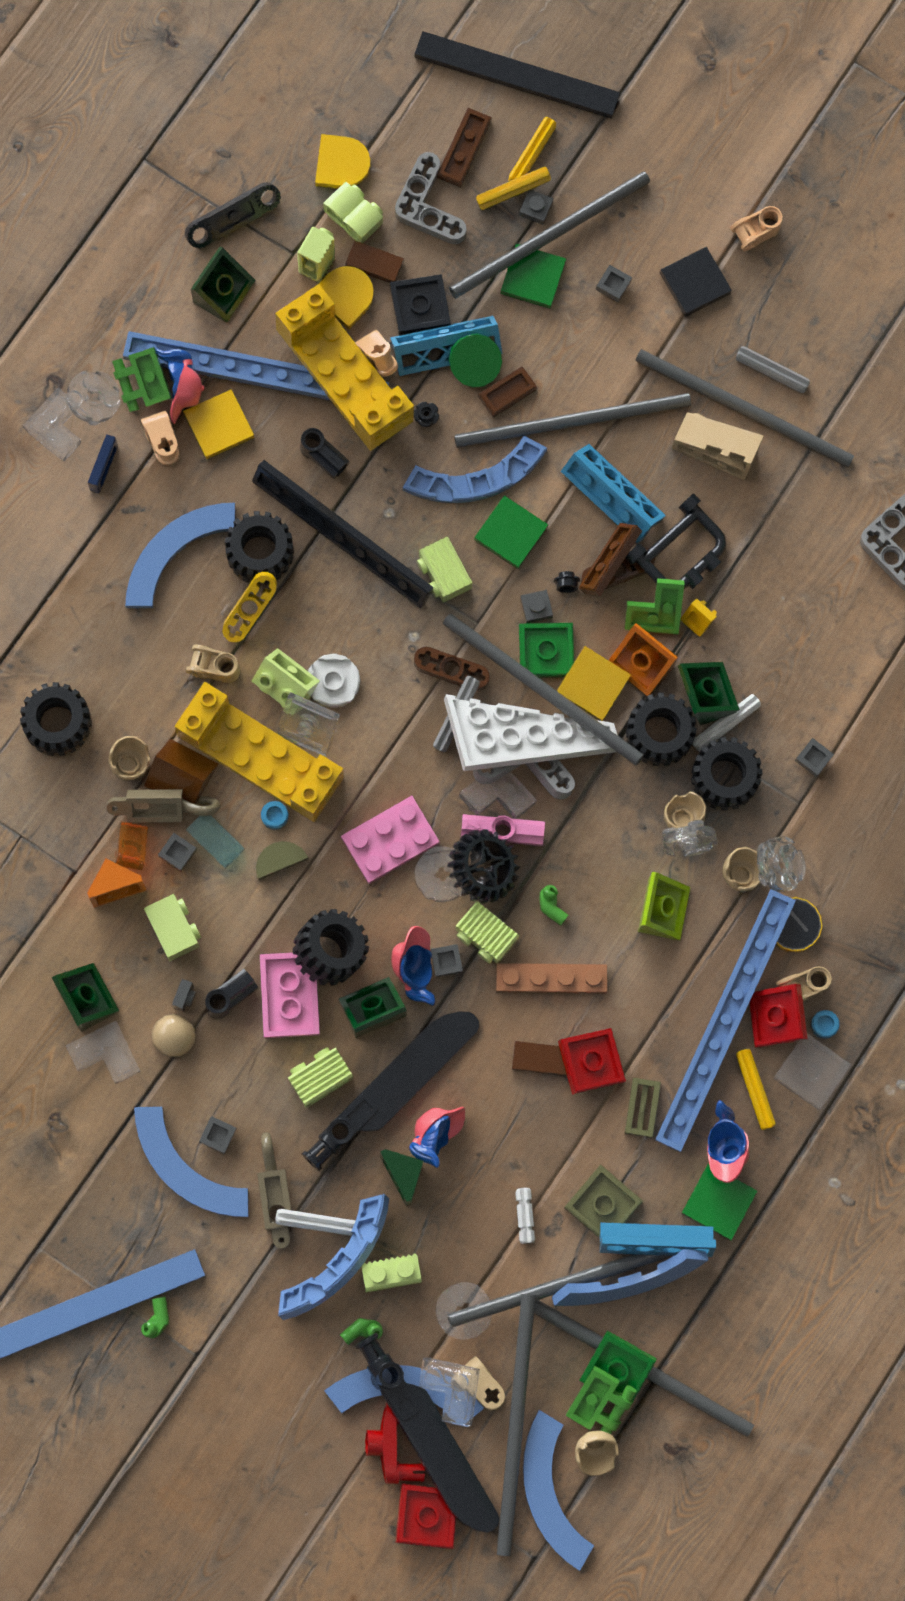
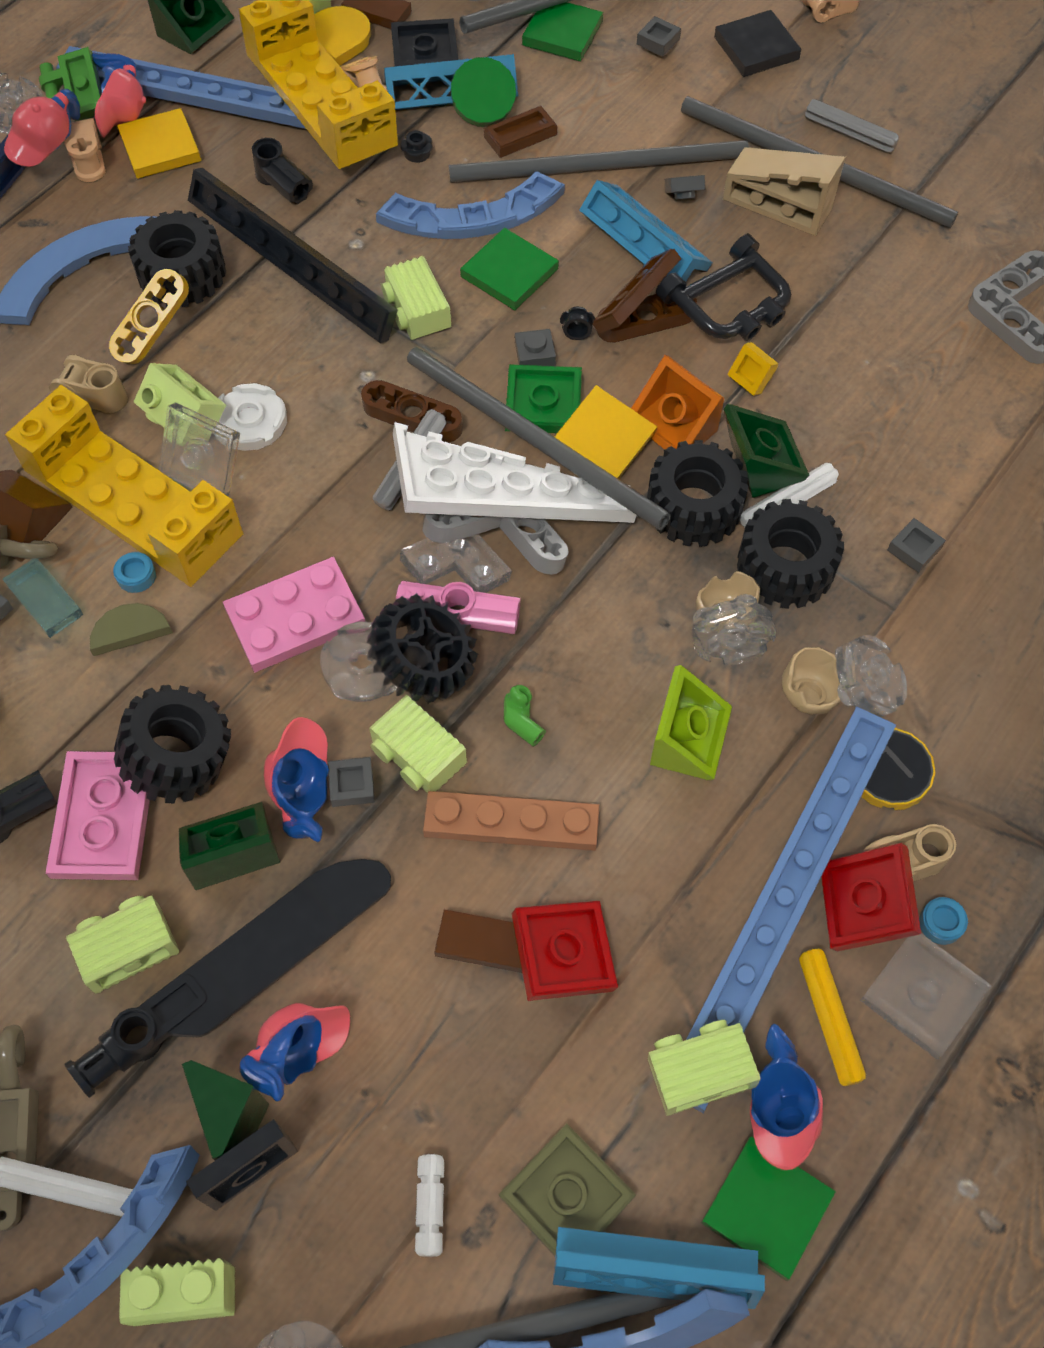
camera: 10 degrees right, 15 degrees down
olive tile [624,1078,661,1138] -> none
bright green plate [625,578,684,634] -> none
none -> coral hair [4,89,81,167]
none -> black tile [186,1119,298,1211]
none -> yellowish green brick [648,1020,760,1116]
none -> dark grey plate [665,175,705,199]

